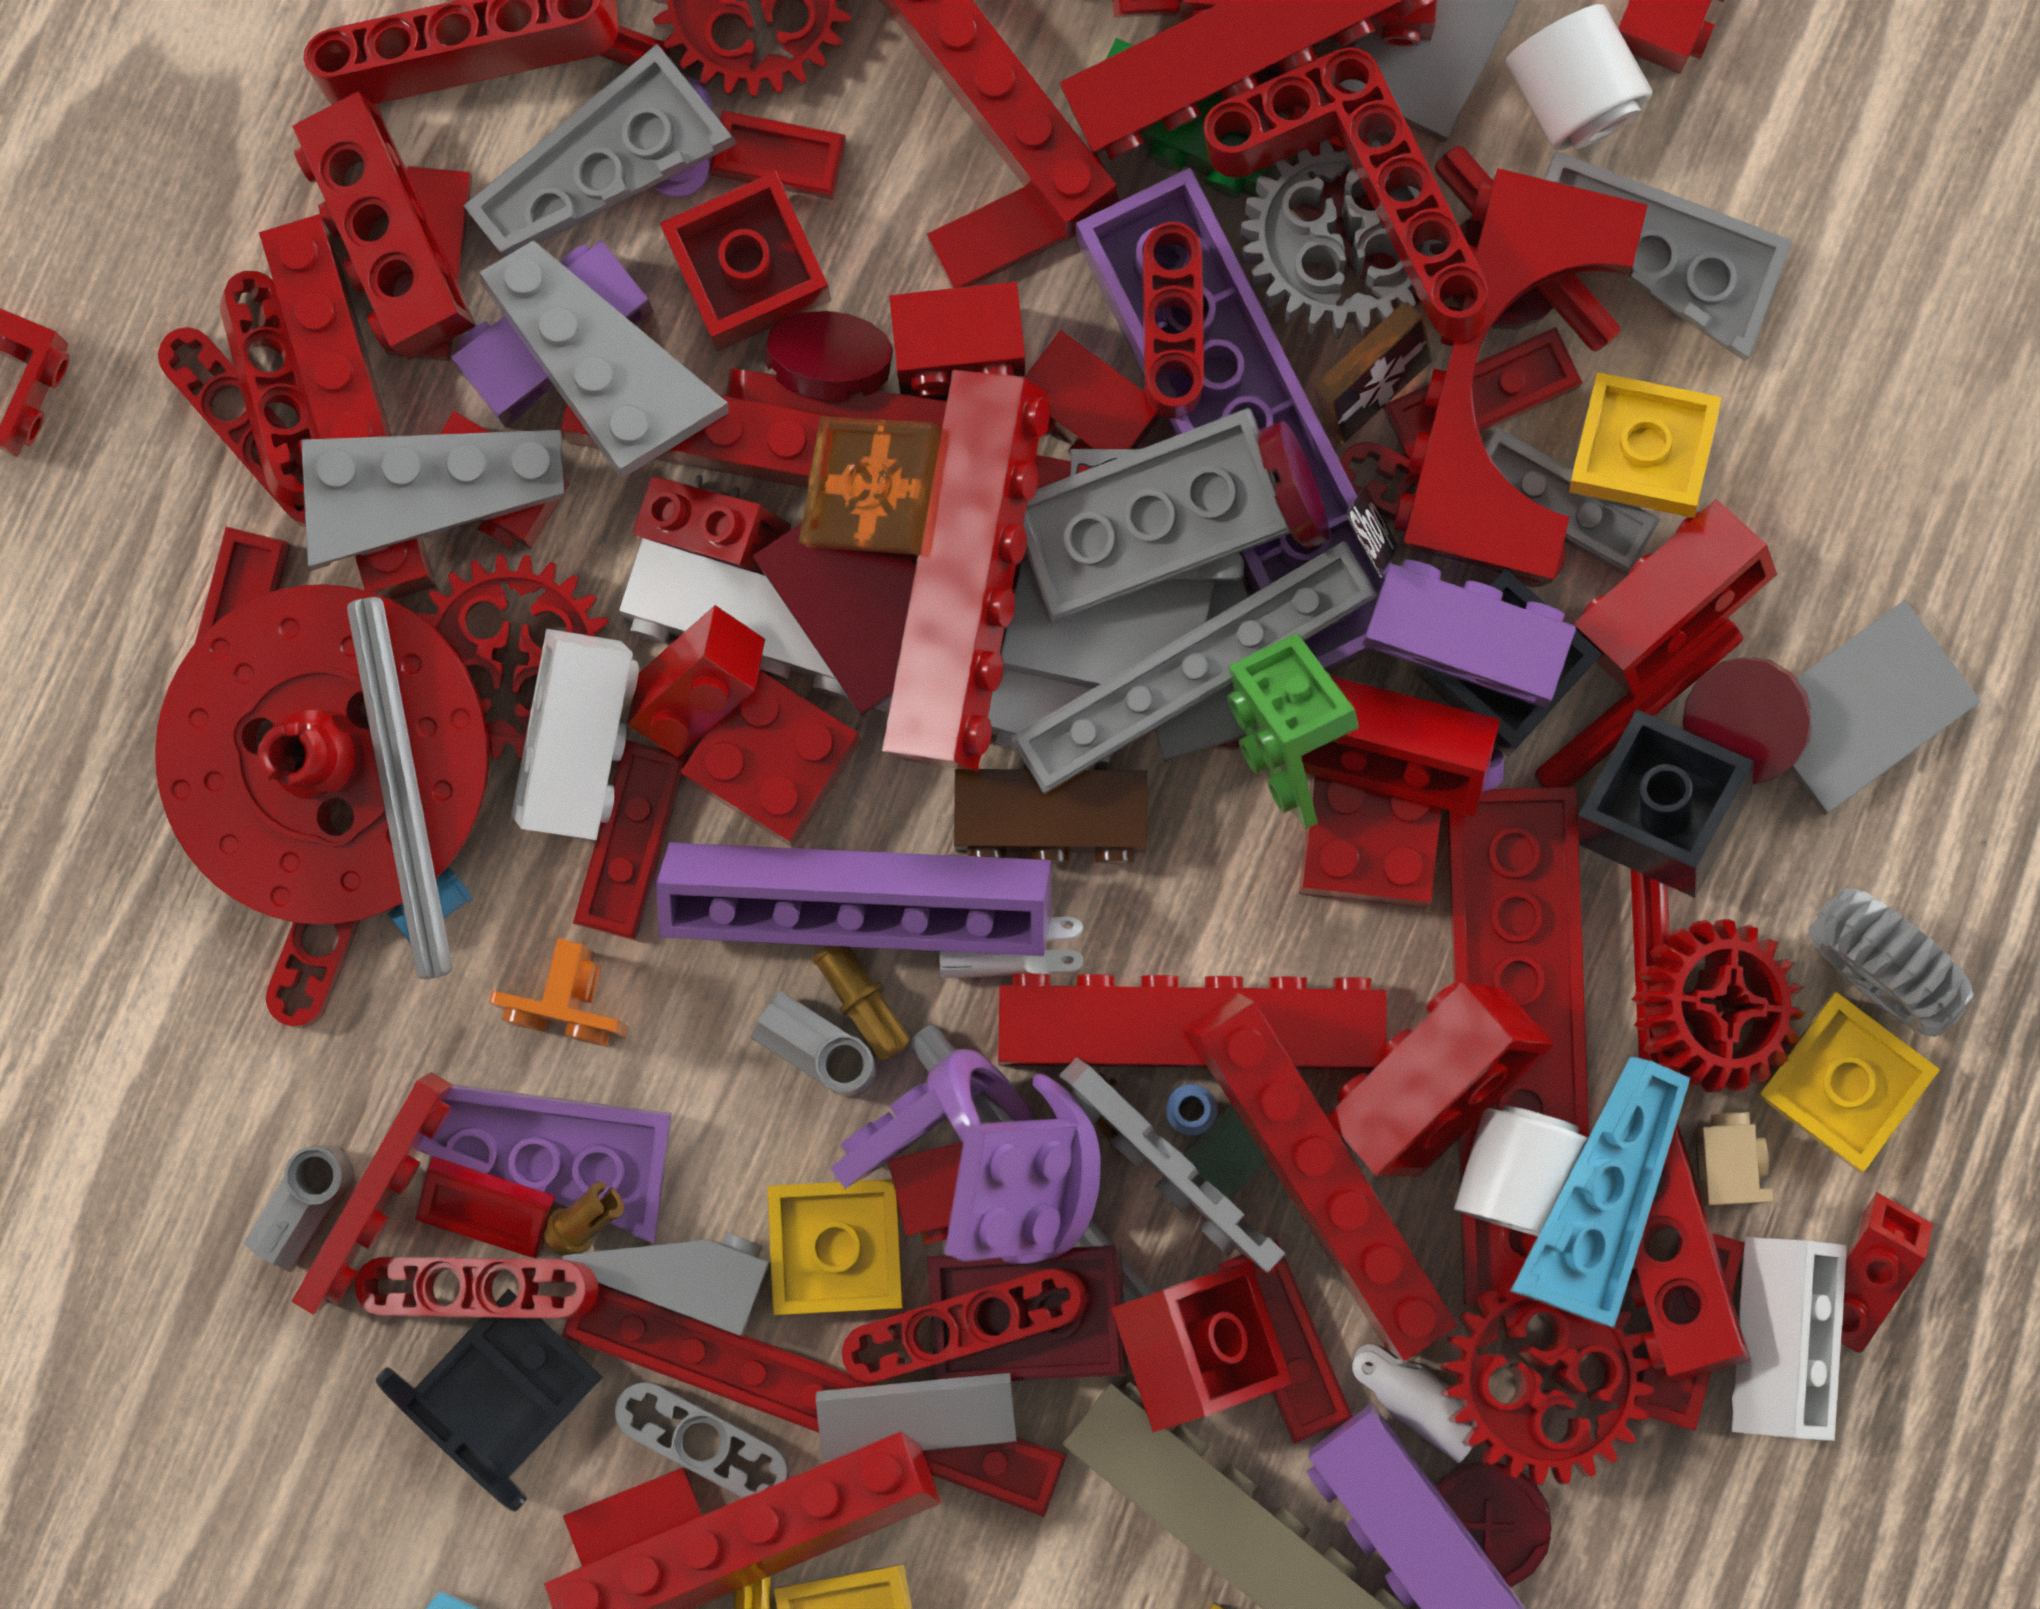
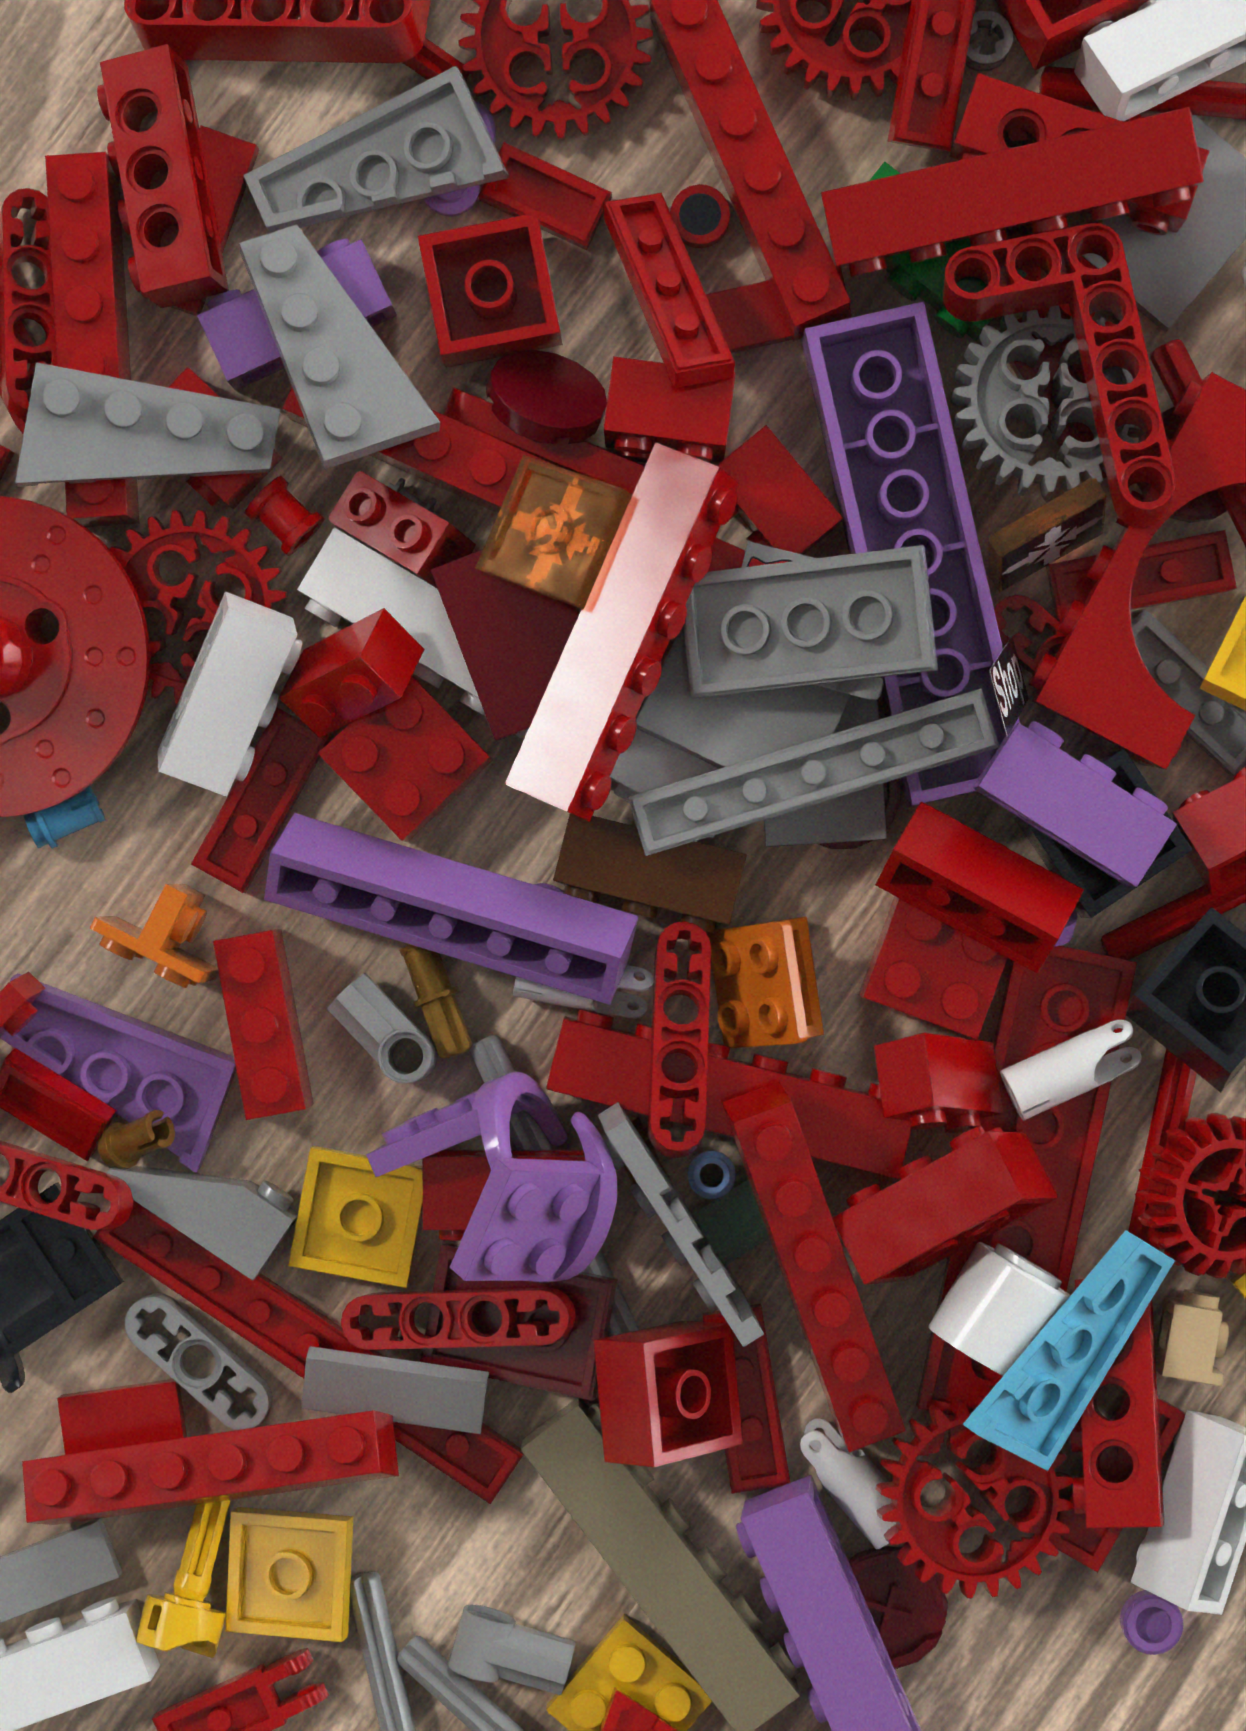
camera: 15 degrees right, 5 degrees up
light grey axle [347,597,452,979] -> none
red beam [1142,222,1204,419] -> none
bright green bracket [1227,633,1359,829] -> none
dark red tile [1258,421,1330,549] -> none
none -> red brick [213,929,314,1120]
none -> red bush [244,476,325,556]
none -> red tile [603,193,735,388]
none -> red beam [648,921,711,1158]
none -> tile [670,184,730,249]
none -> orange bracket [708,916,824,1048]
none -> red brick [874,1033,1003,1133]
none -> white piece [1000,1020,1142,1121]
none -> medium lavender tile [1120,1590,1183,1655]

